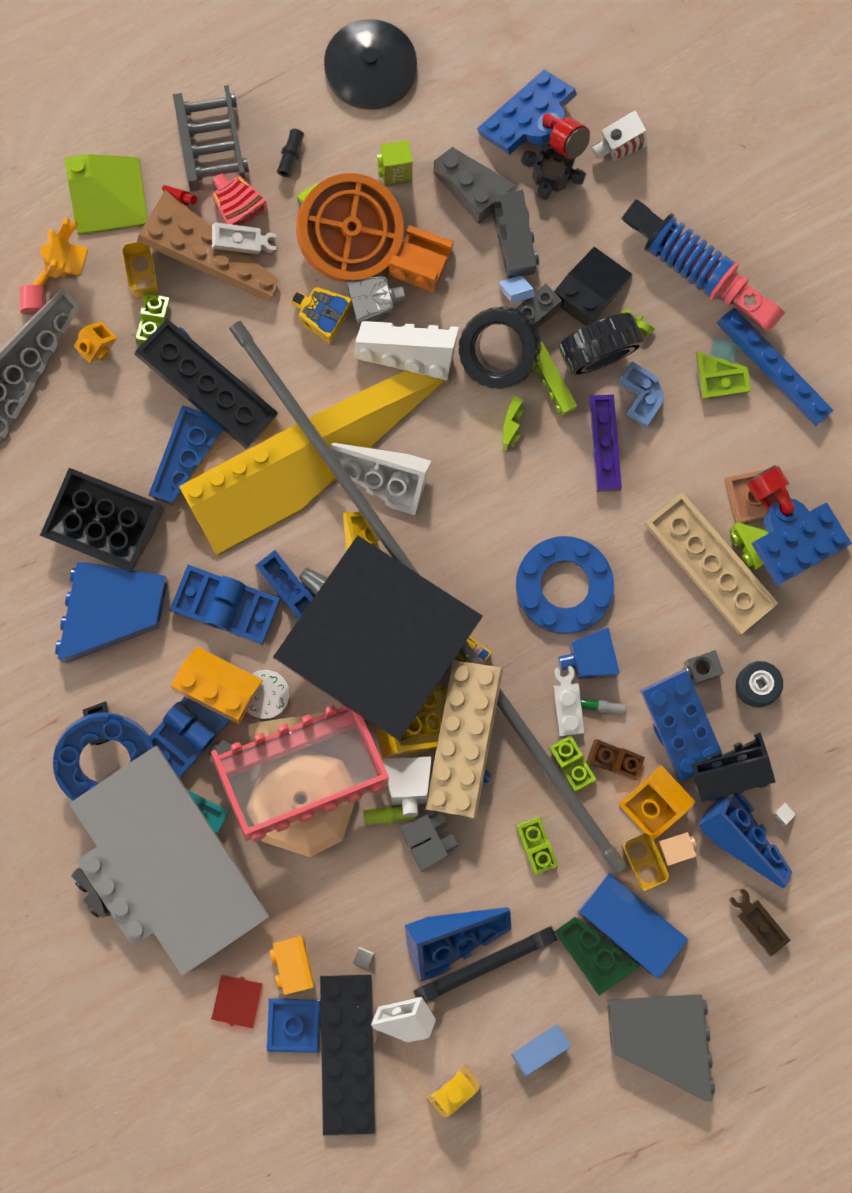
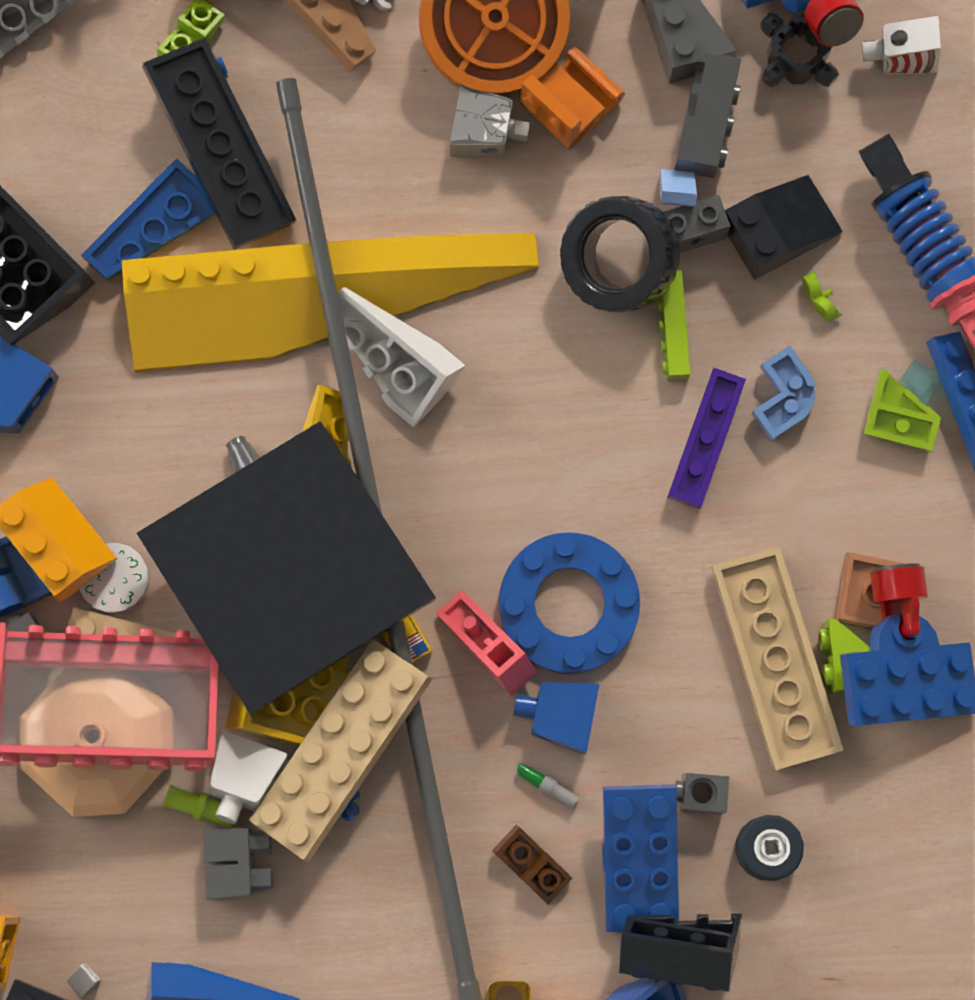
camera: 25 degrees right, 0 degrees up
light orange brick [74,321,117,363] -> none
blue plate [170,565,280,645] -> none
blue slope [254,550,313,620] -> none
torso [291,287,352,345] -> none
white wedge [354,321,459,380] -> none
lime slope [502,396,524,452] -> none
lime slope [516,816,558,875] -> none
lime slope [549,735,597,794] -> none
white plate [553,666,584,736] -> none
black tyre [559,312,644,376] -> none
light orange slope [619,765,695,840] -> none
none -> coral slope [436,590,538,696]

